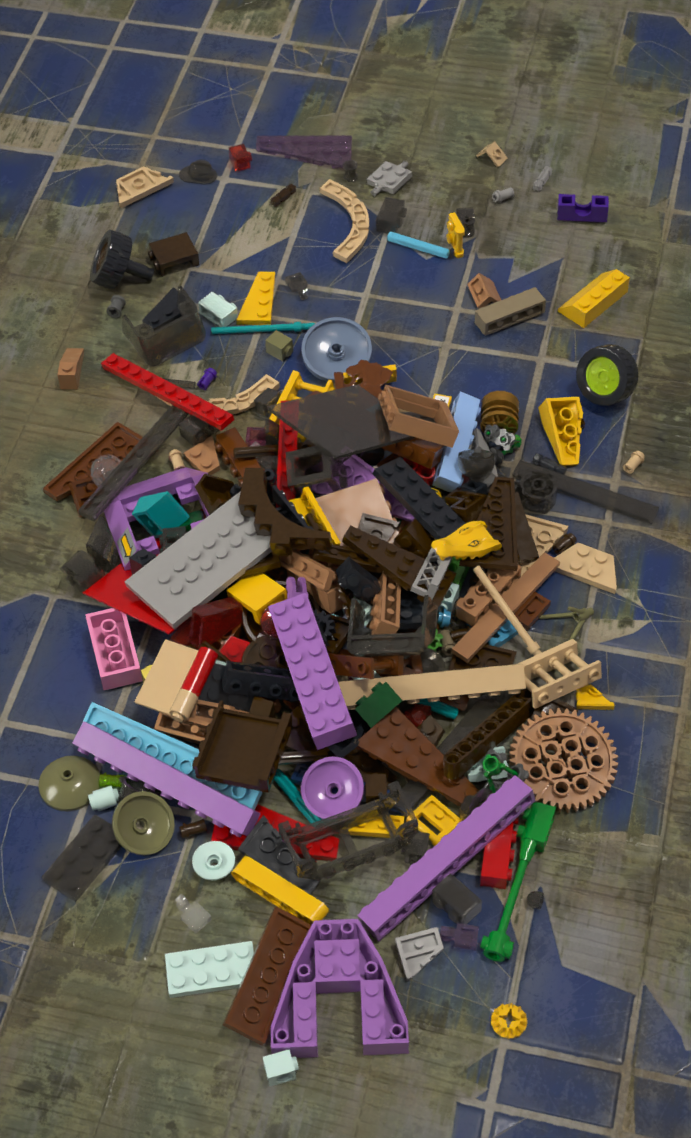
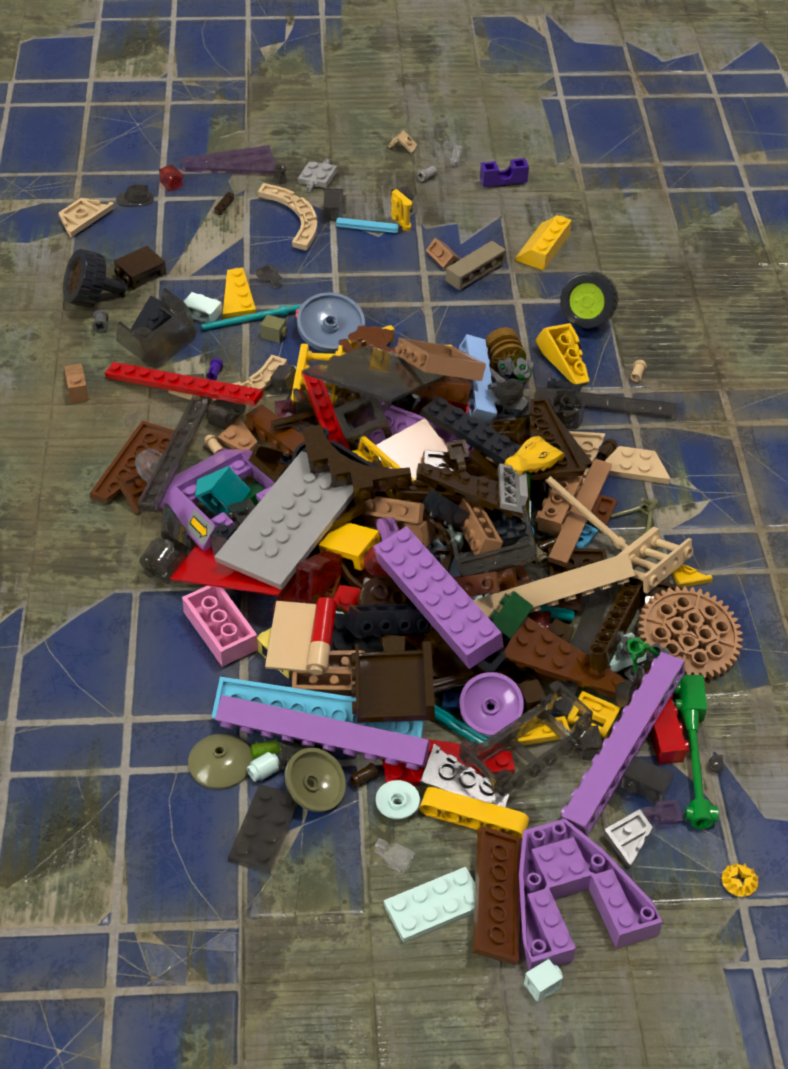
camera: 20 degrees left, 5 degrees down
none -> dark brown plate [446,439,469,473]

